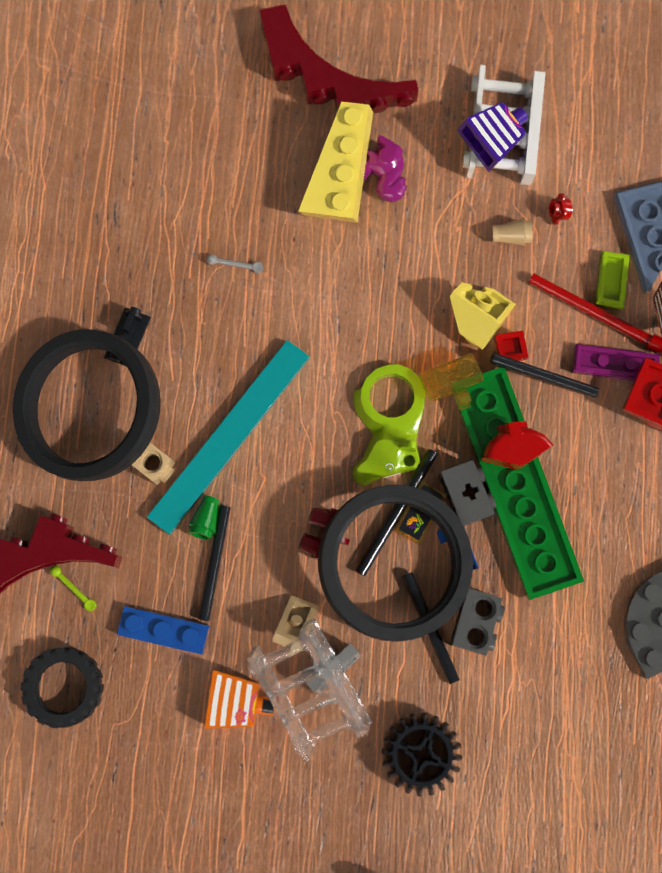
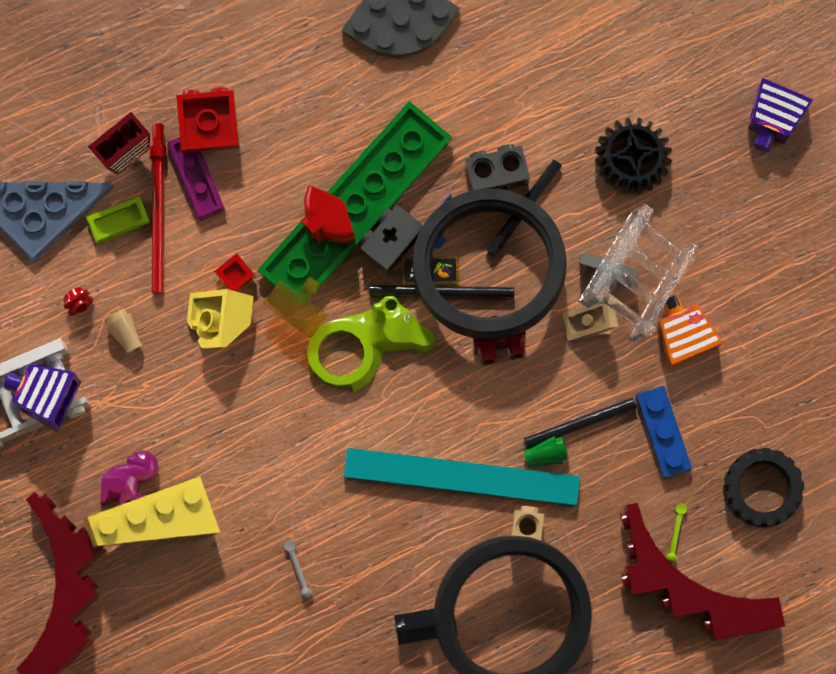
camera: 120 degrees left, 0 degrees up
black bar [490,353,599,398] -> none

